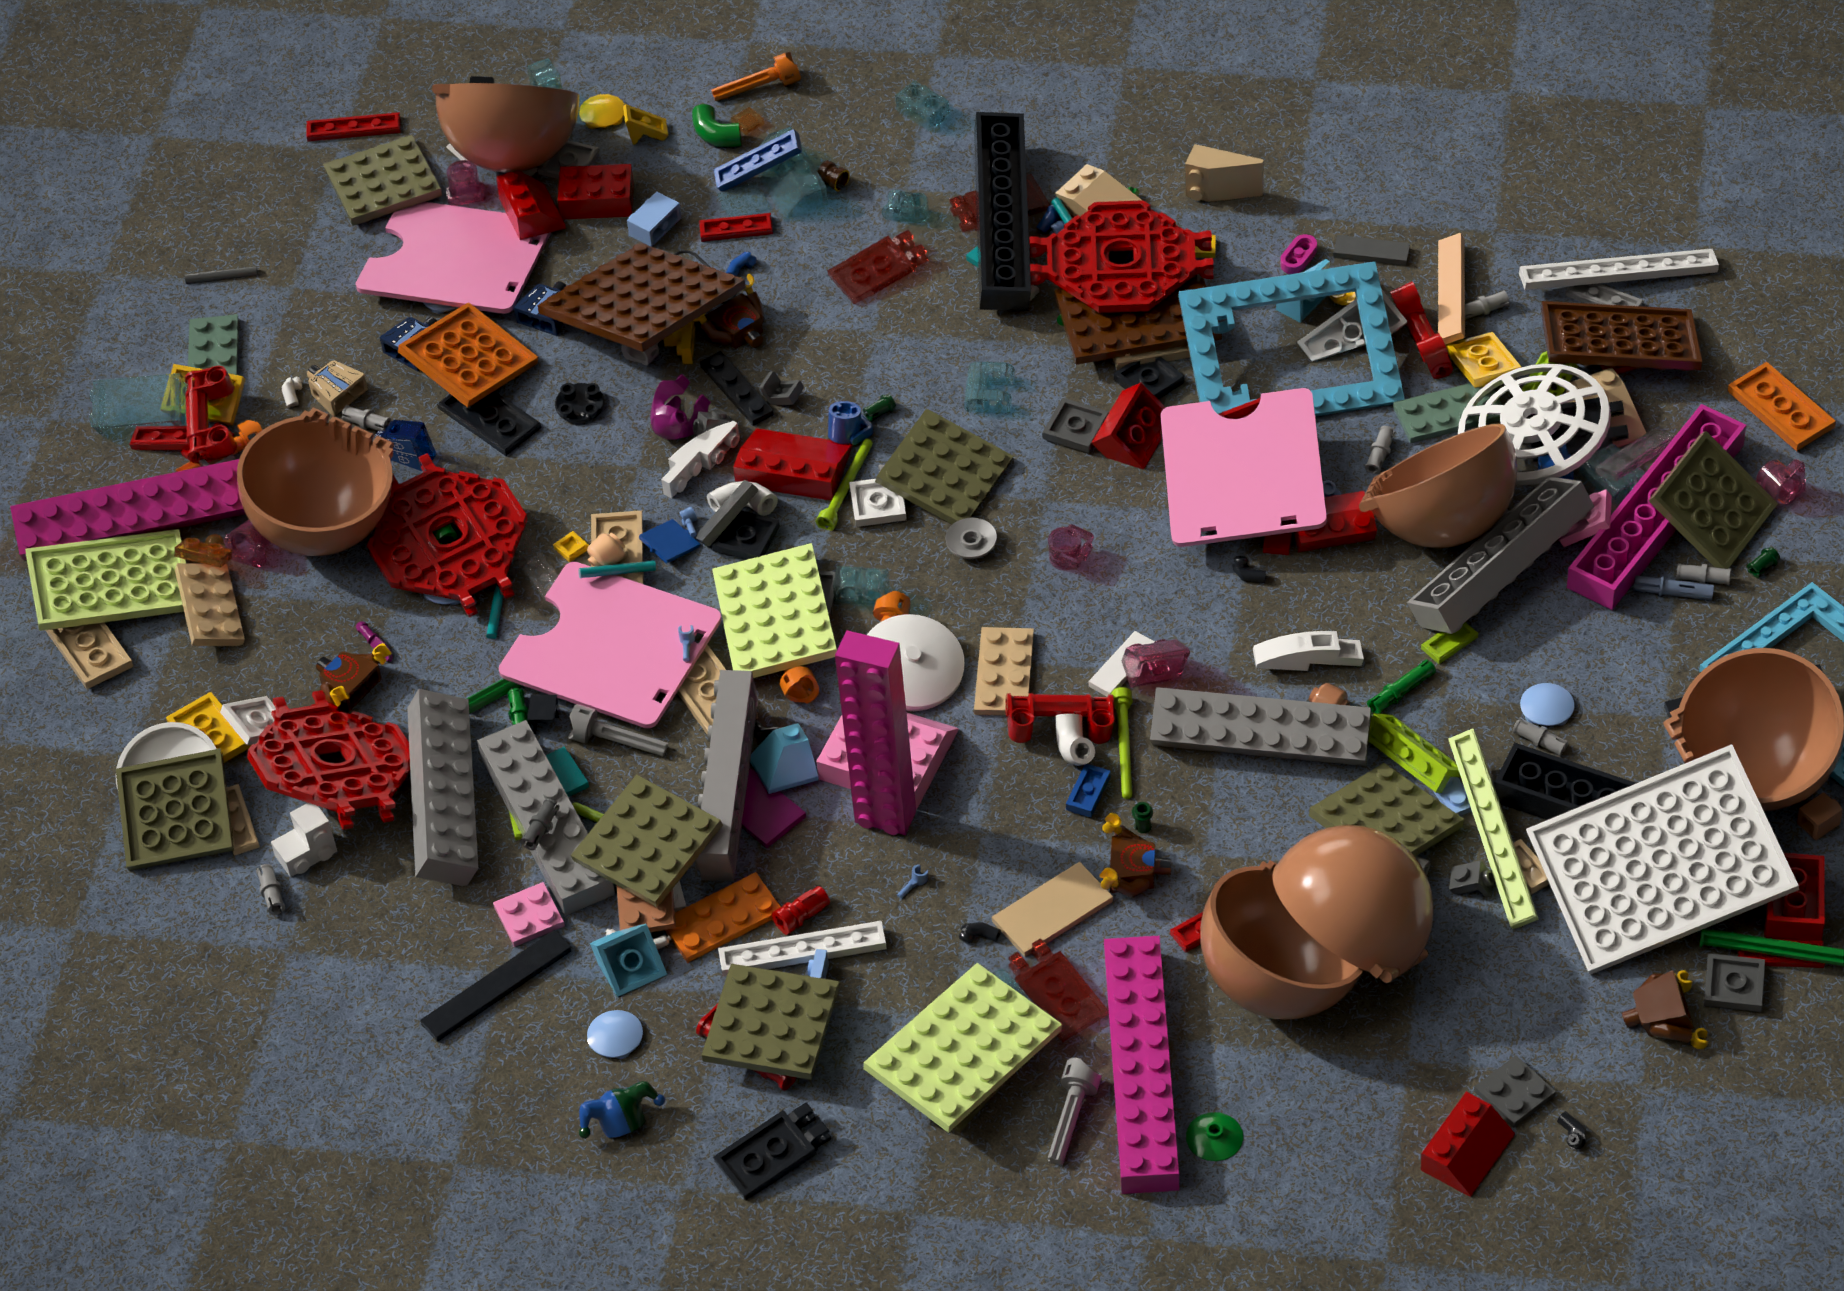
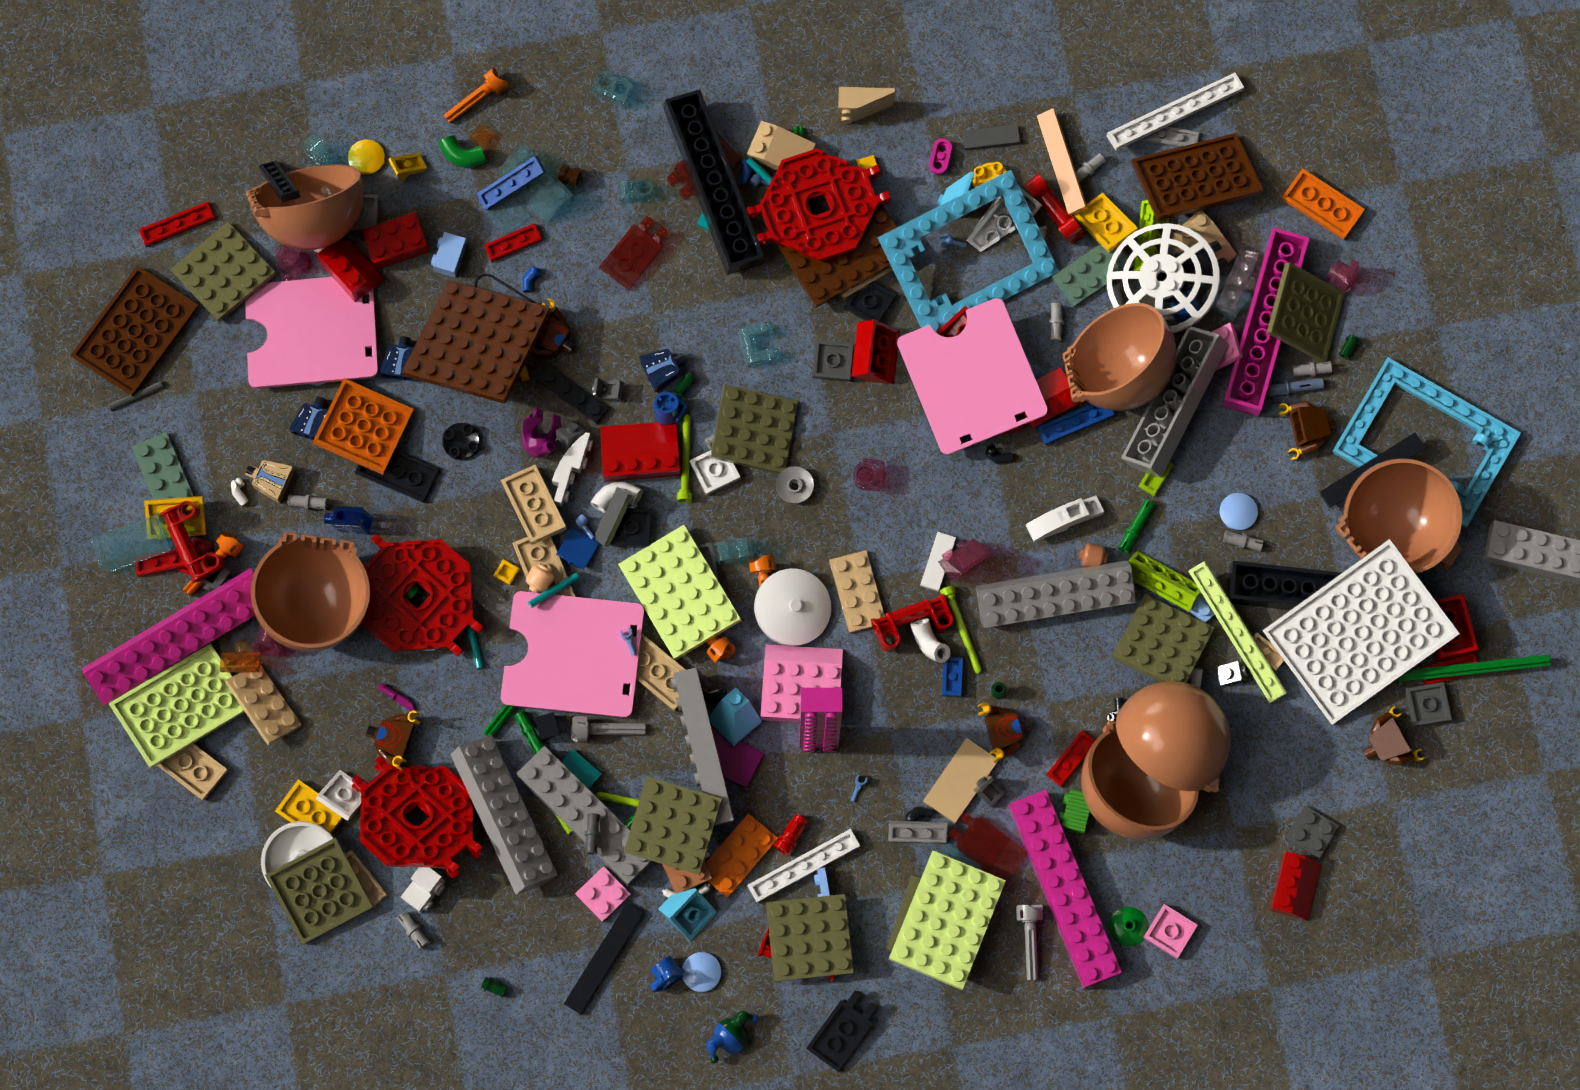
camera: 25 degrees left, 25 degrees up
black arm [1557,1111,1586,1150] -> none
none -> reddish brown plate [70,266,199,396]
none -> dark green pin [481,977,508,998]
none -> tan plate [501,465,567,545]
none -> dark blue torso [639,349,687,392]
none -> blue piece [650,956,685,992]
none -> light grey tile [888,821,948,843]
none -> medium blue hand [939,234,967,248]
none -> dark grey bracket [974,776,1005,807]
none -> blue plate [1037,404,1114,445]
none -> bright green brick [1059,789,1089,835]
none -> bright pink plate [1143,904,1198,959]
none -> reddish brown torso [1279,401,1336,461]

